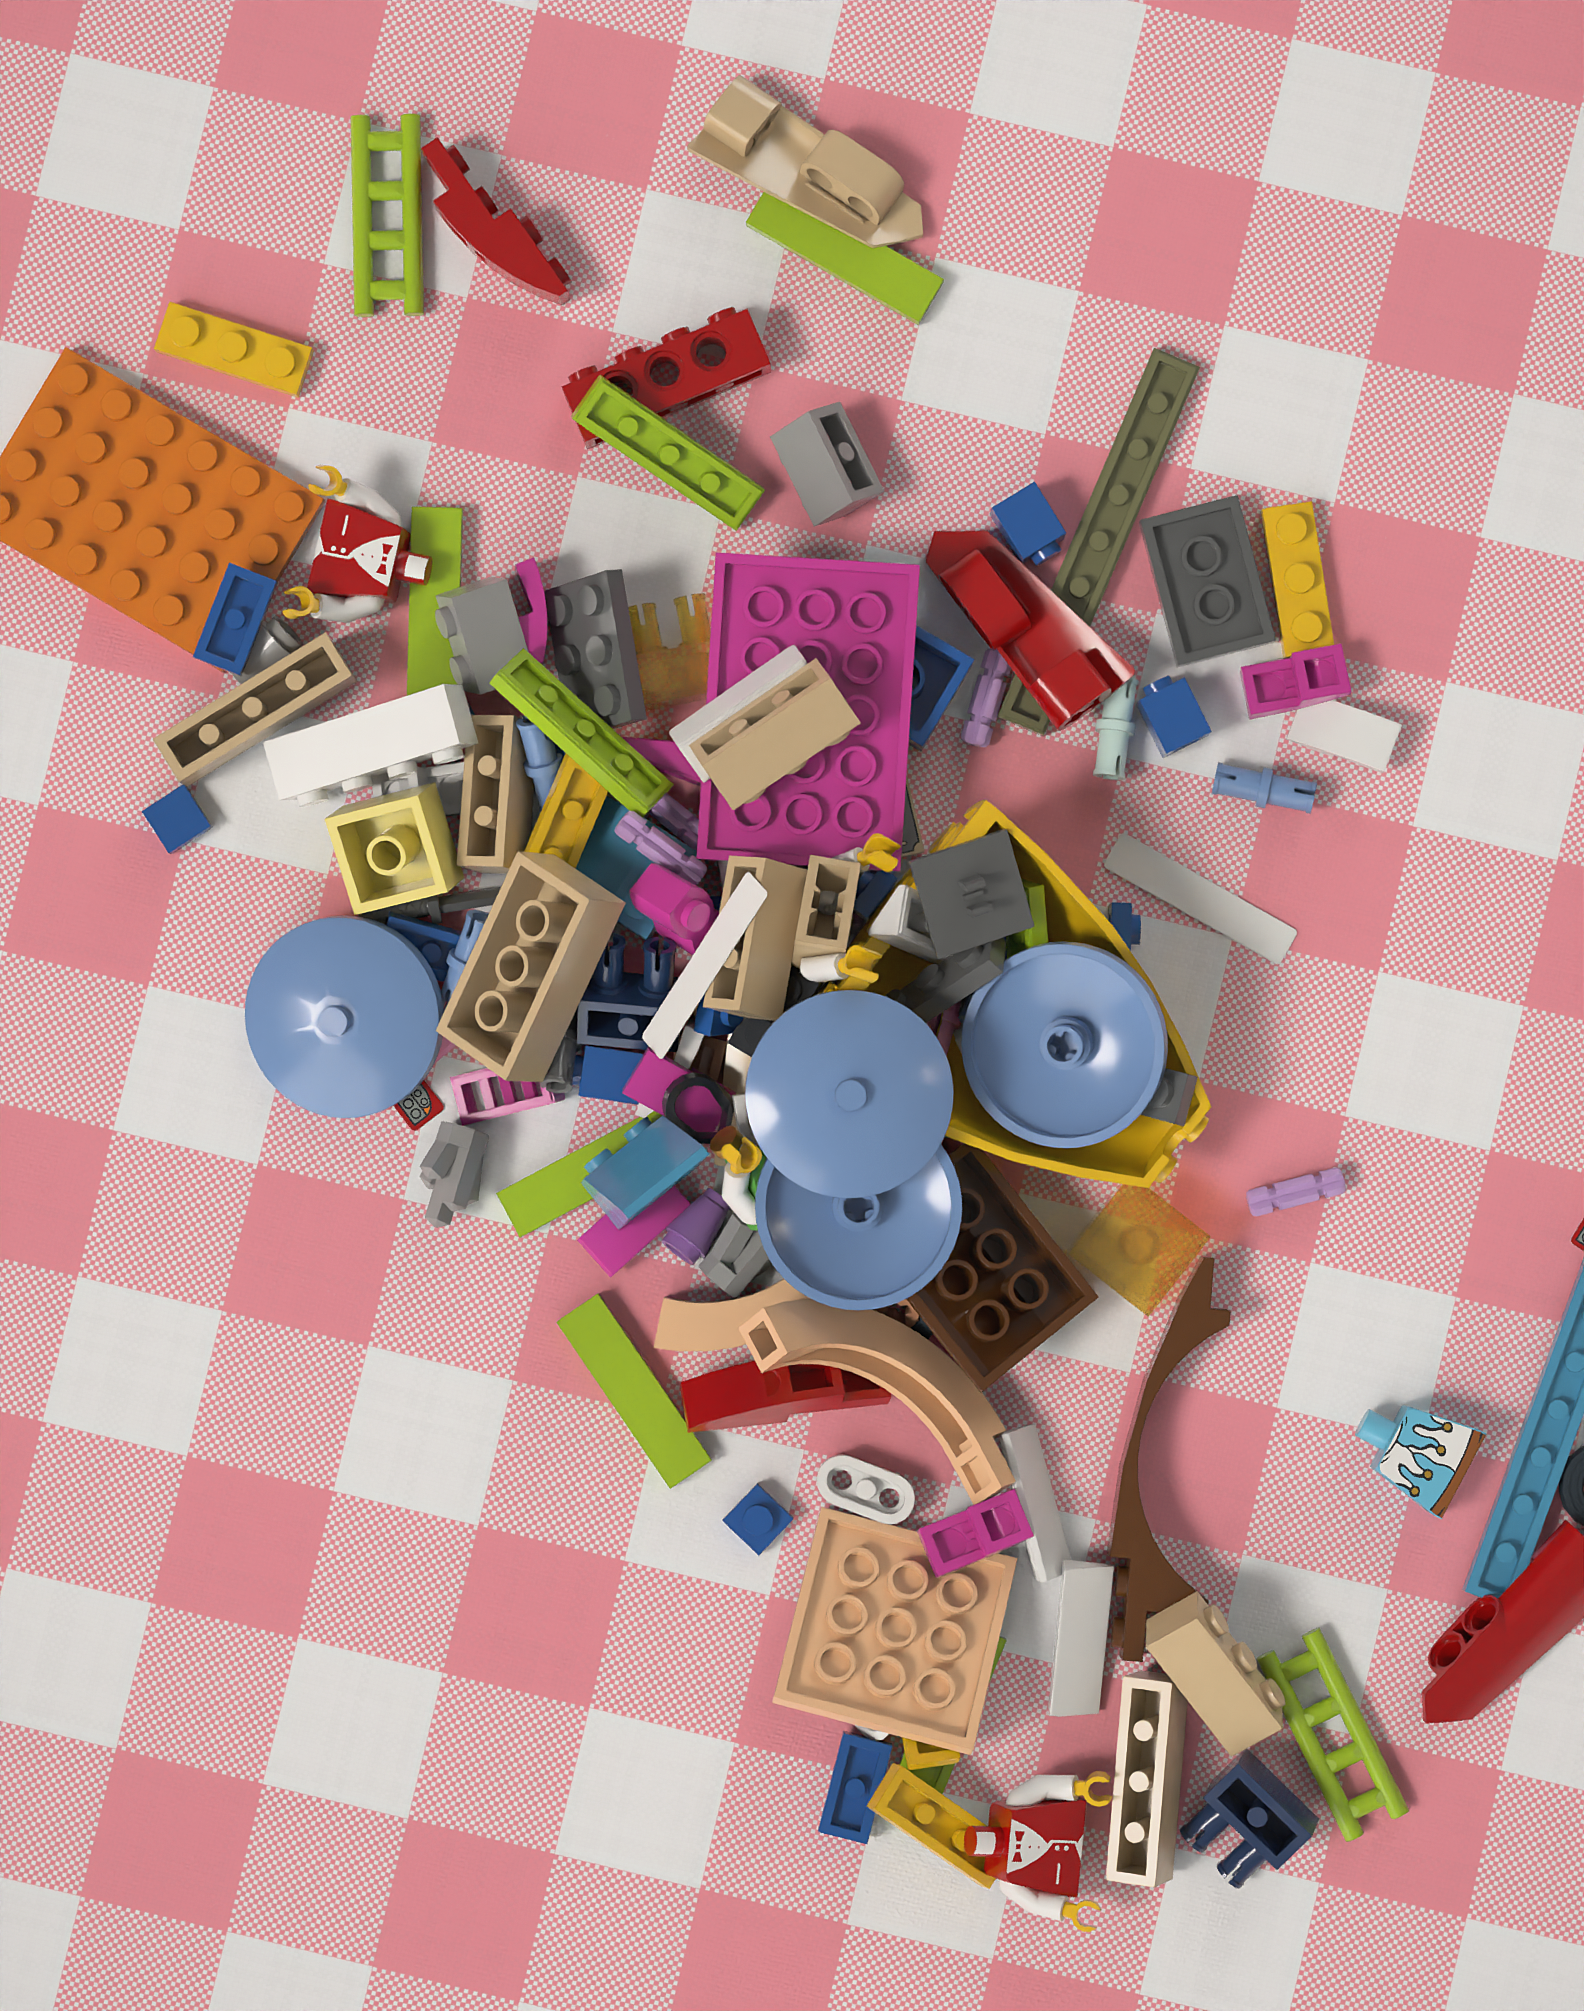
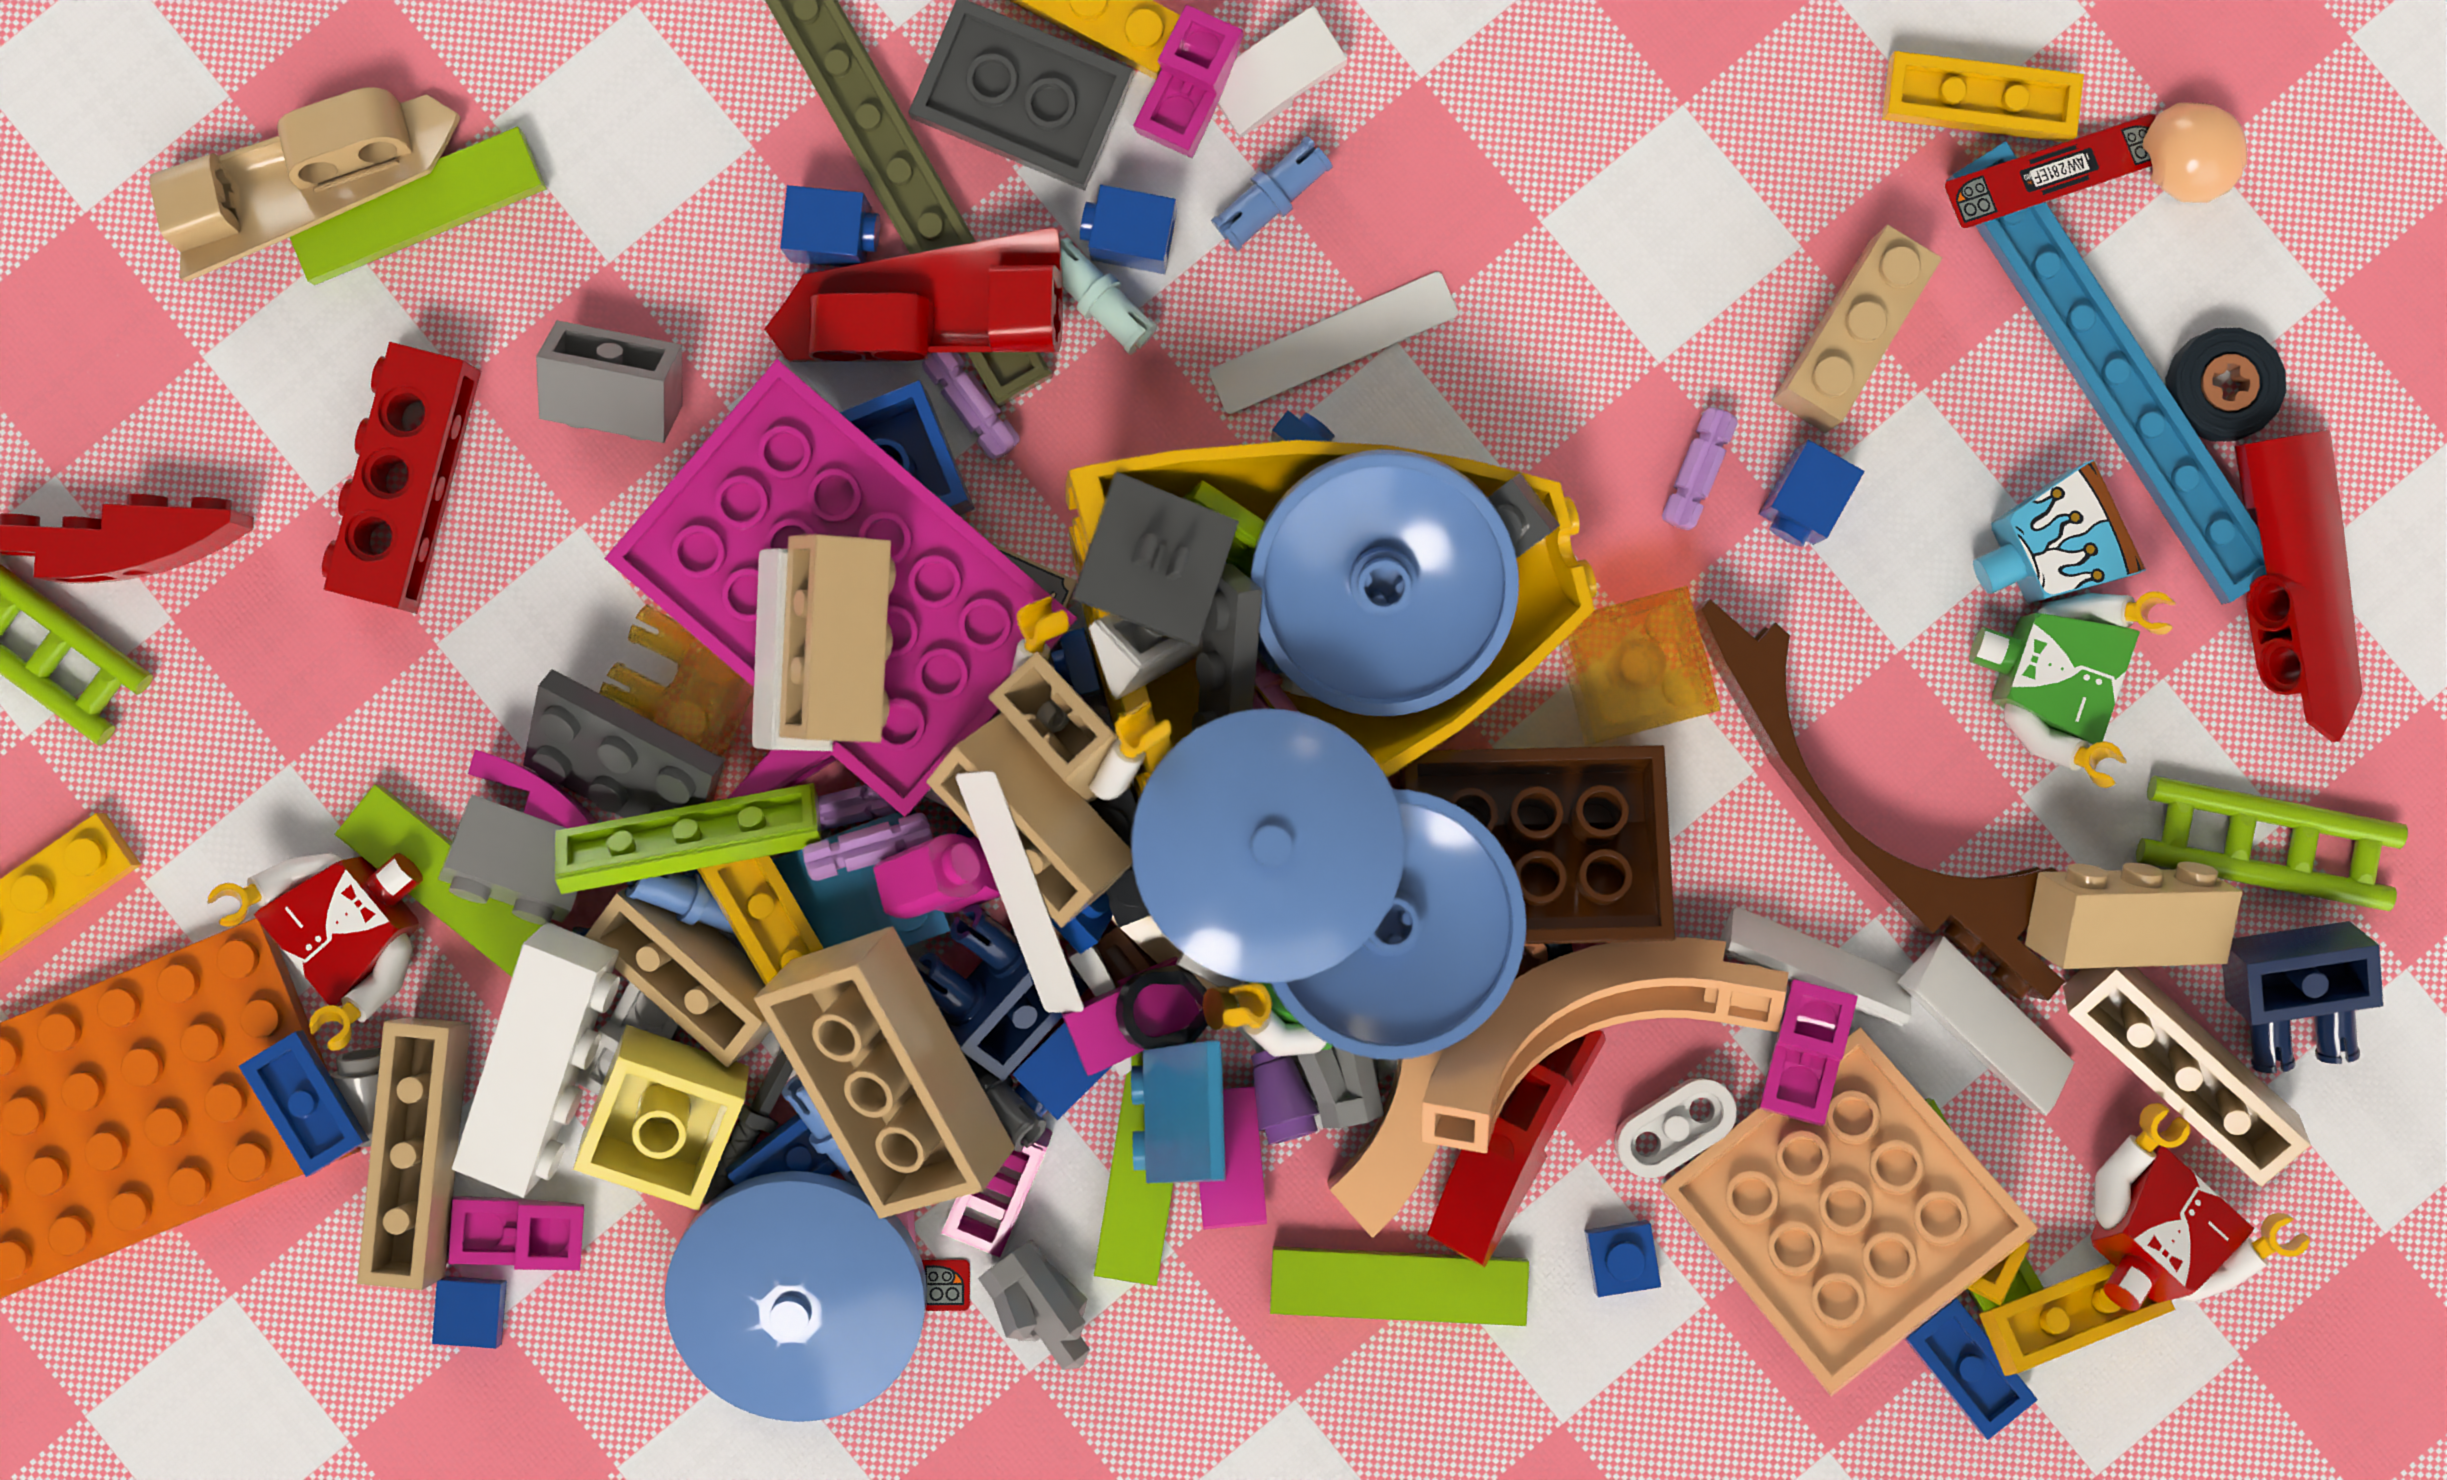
camera: 55 degrees left, 0 degrees up
lime tile [571,375,765,531] -> none
none -> dark pink slope [448,1196,584,1271]
none -> blue brick [1759,440,1865,547]
none -> tan brick [1772,224,1942,433]
none -> torso [1969,591,2176,788]

